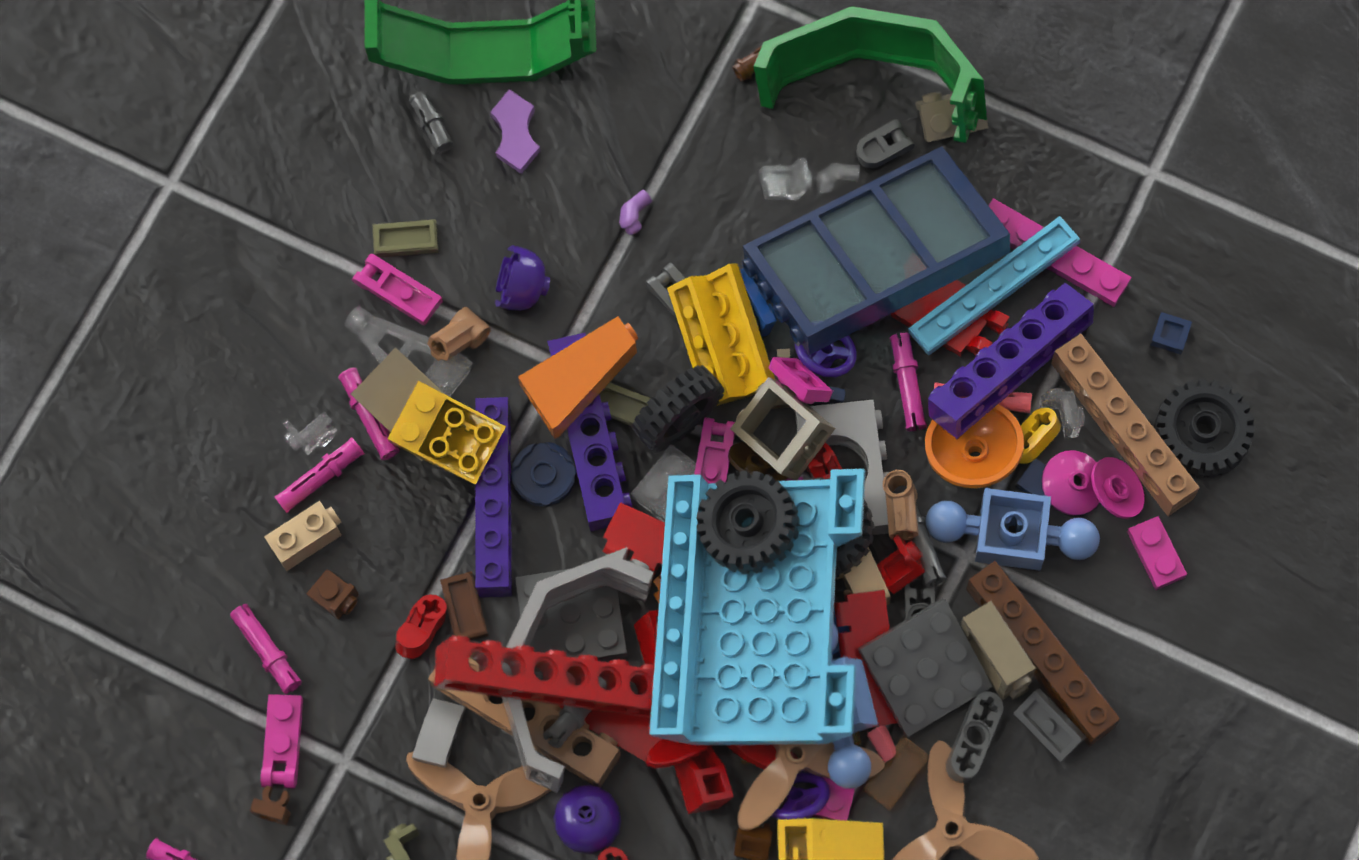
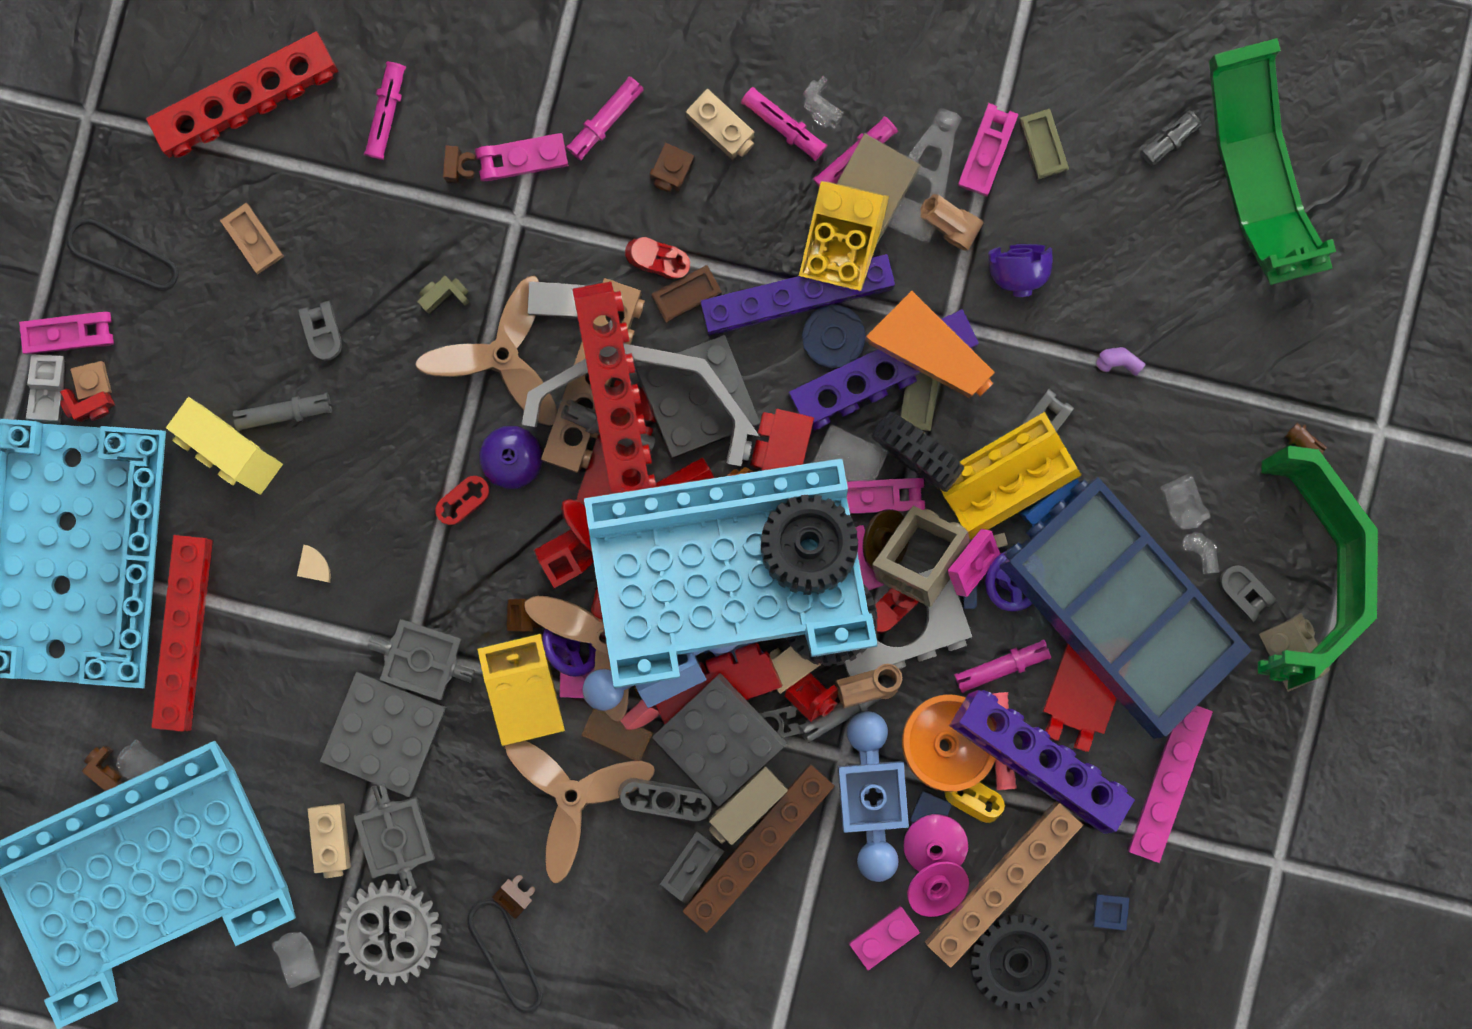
camera: 70 degrees right, 15 degrees up
medium lavender tile [490,89,540,174] -> none
medium azure tile [908,216,1080,356] -> none
clear bracket [1039,388,1085,439] -> none

